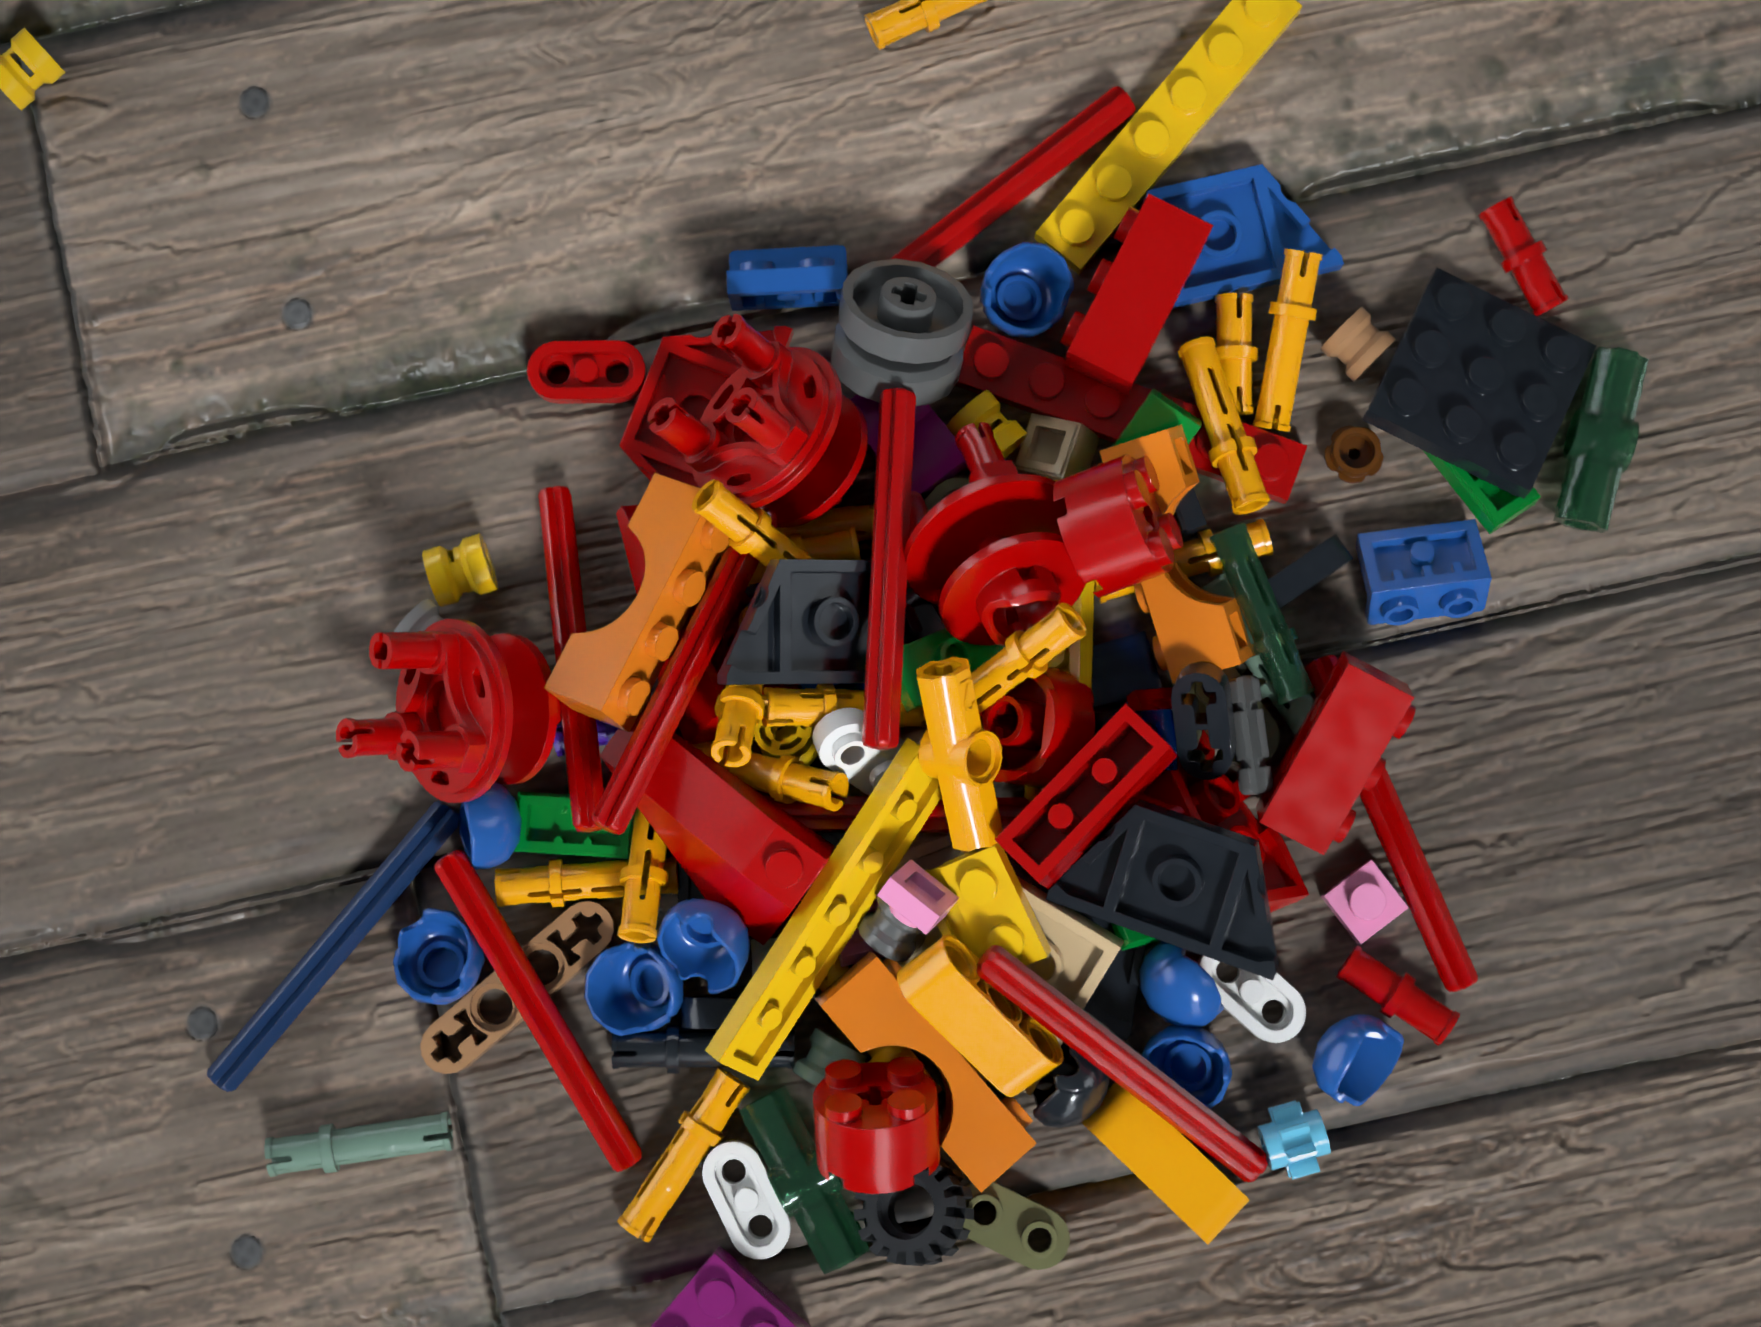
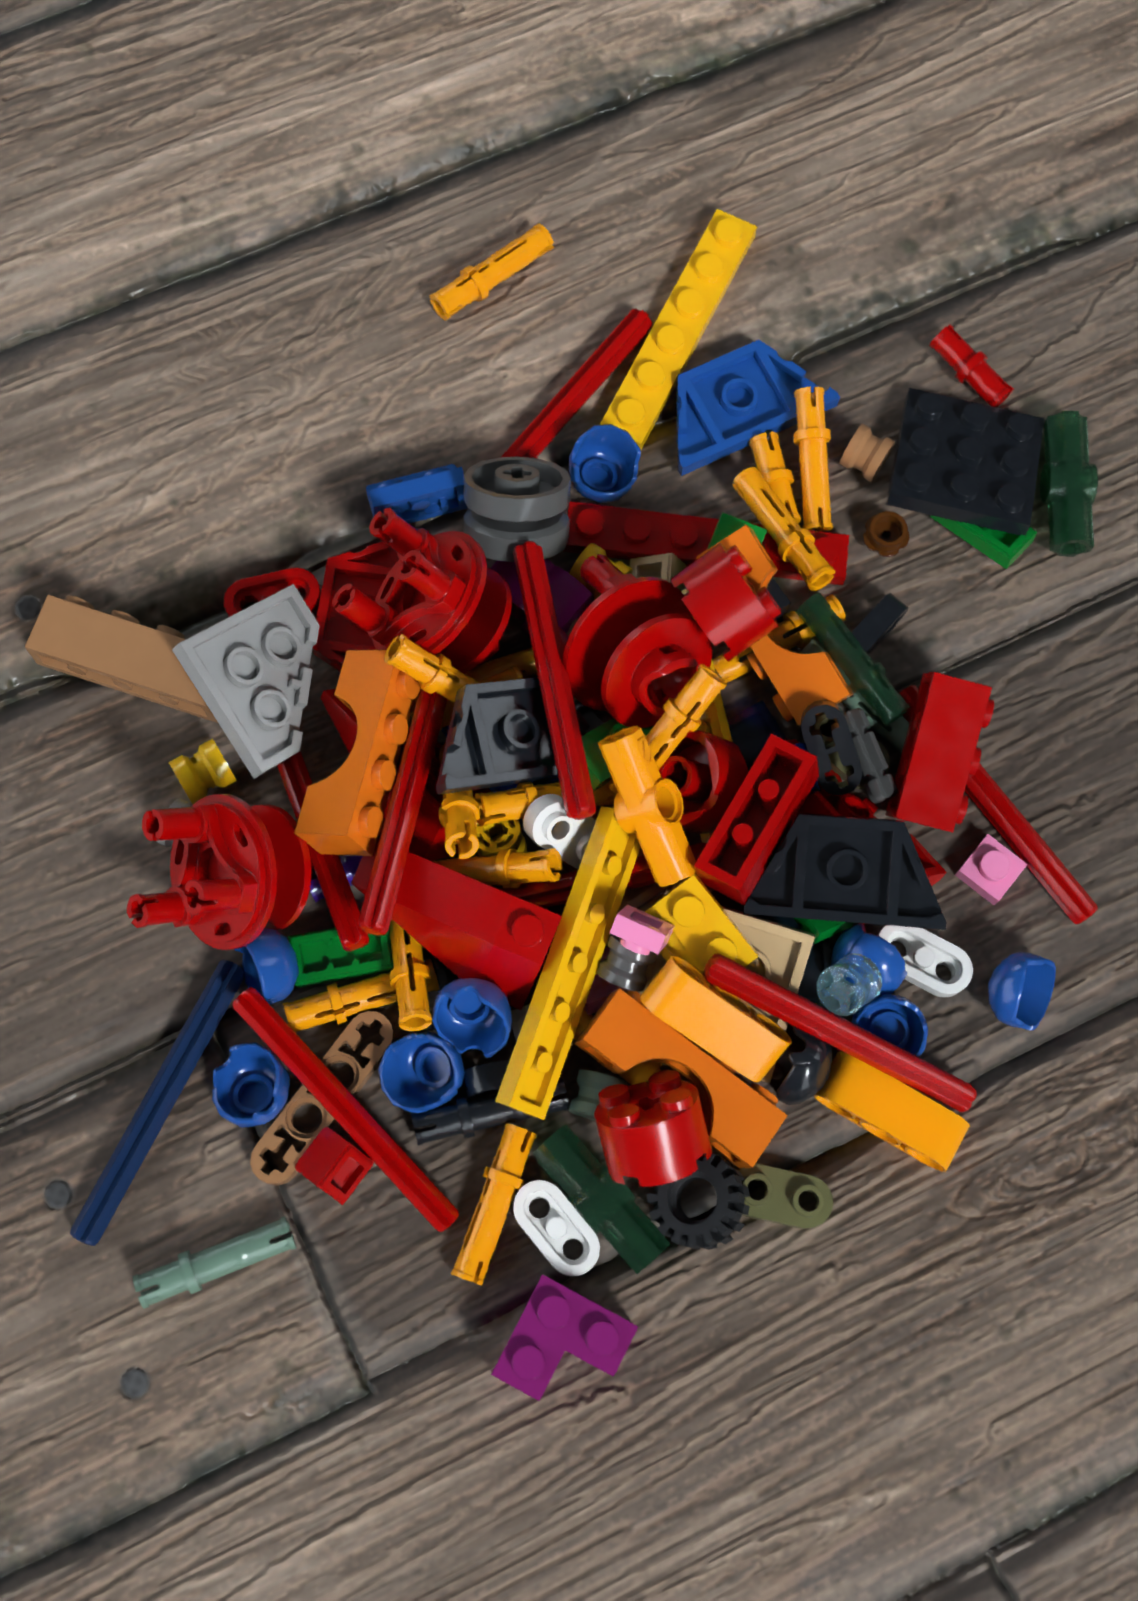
camera: 25 degrees left, 10 degrees down
red brick [1060,193,1213,396] -> none
medium azure gear [1257,1100,1331,1180] -> none
red pin [1336,945,1460,1046] -> none
blue bracket [1355,519,1492,625] -> none
none -> medium nougat brick [25,595,218,723]
none -> light grey plate [172,584,320,779]
none -> red slope [295,1127,374,1205]
none -> clear light blue wheel [816,953,882,1016]

